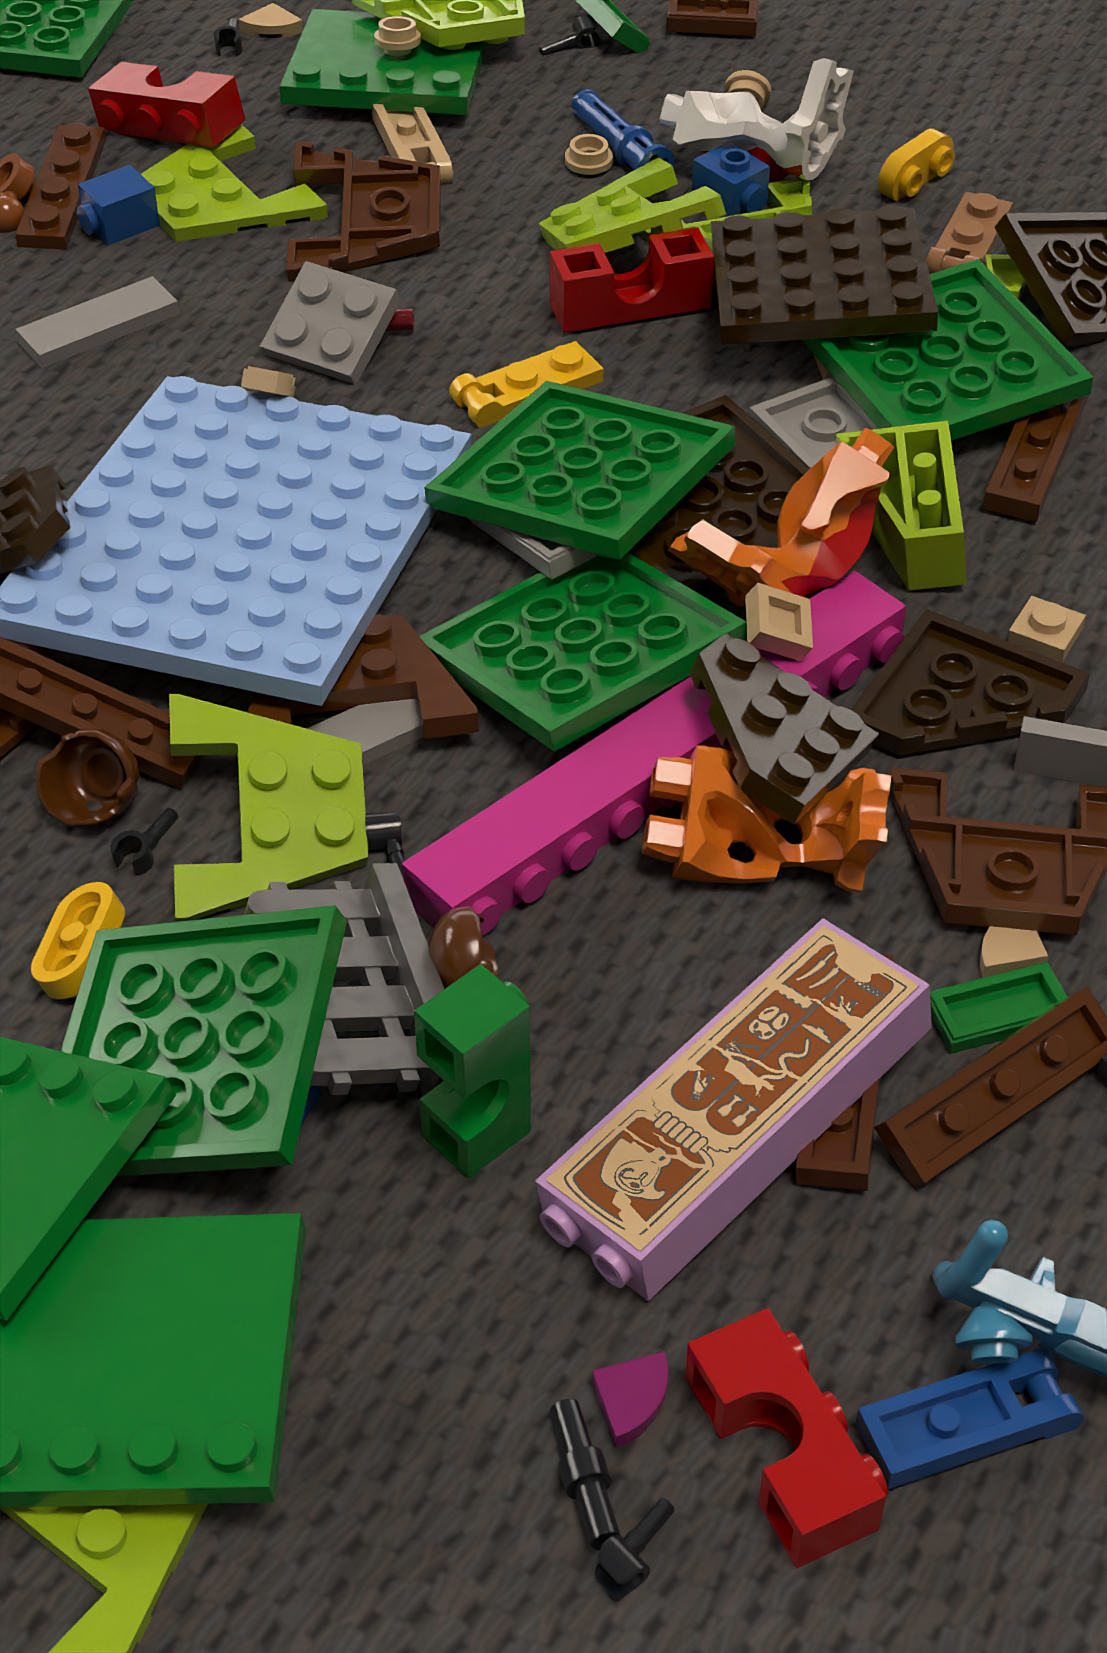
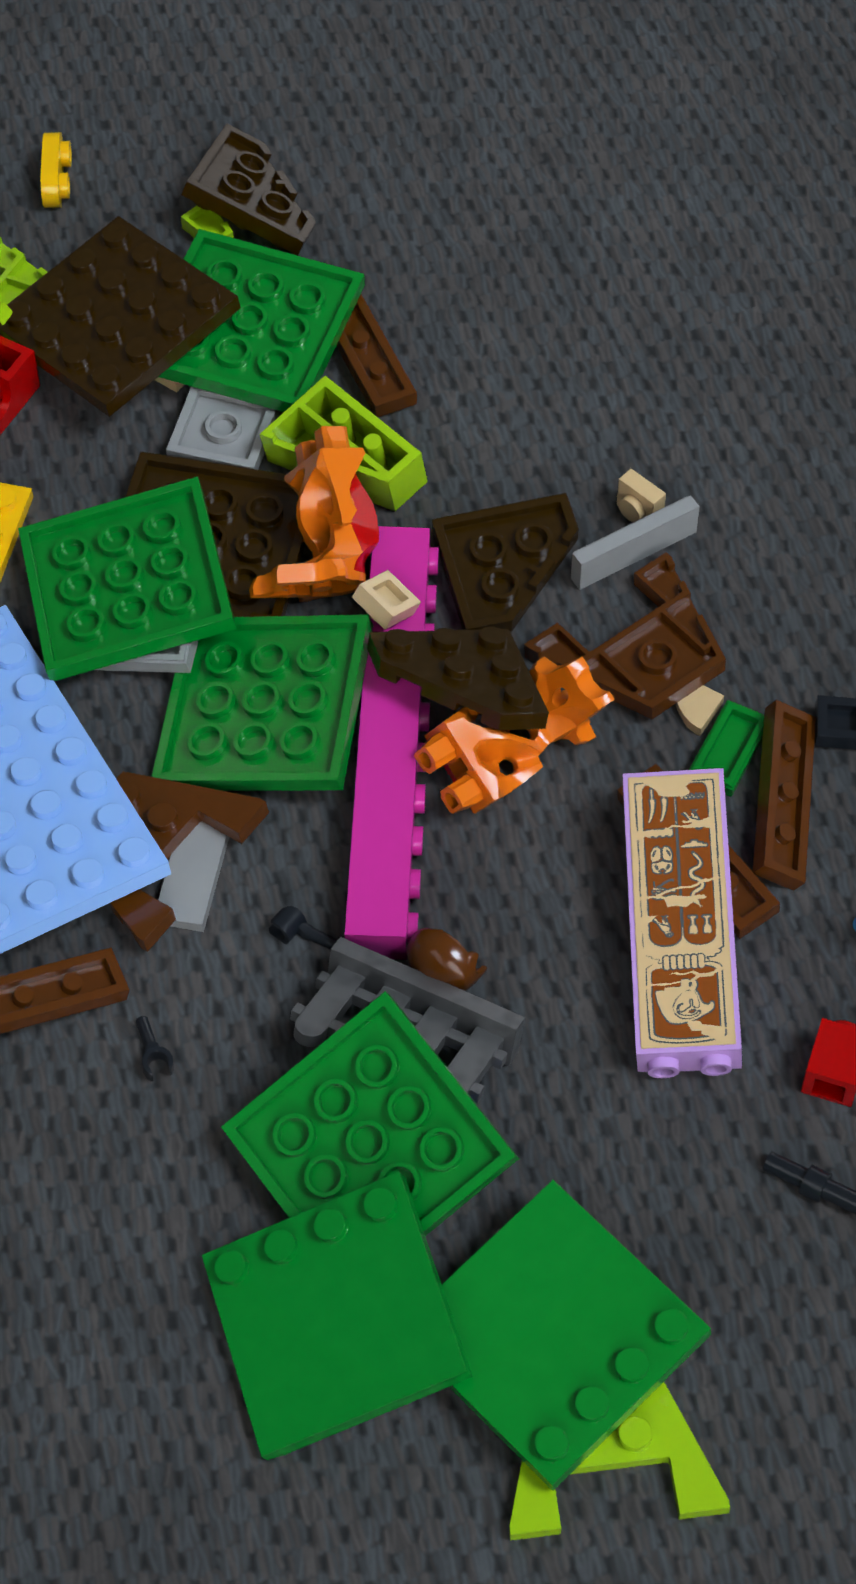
camera: 45 degrees left, 10 degrees up
yellow plate [31,882,125,999] -> none
reddish brown hair [36,728,140,826] -> none
lime wing [169,694,368,922] -> none
green arch [414,964,532,1179] -> none
magenta tile [592,1351,668,1448] -> none
medium nougat plate [926,192,1013,274] -> none
tan plate [1007,596,1086,662] -> none

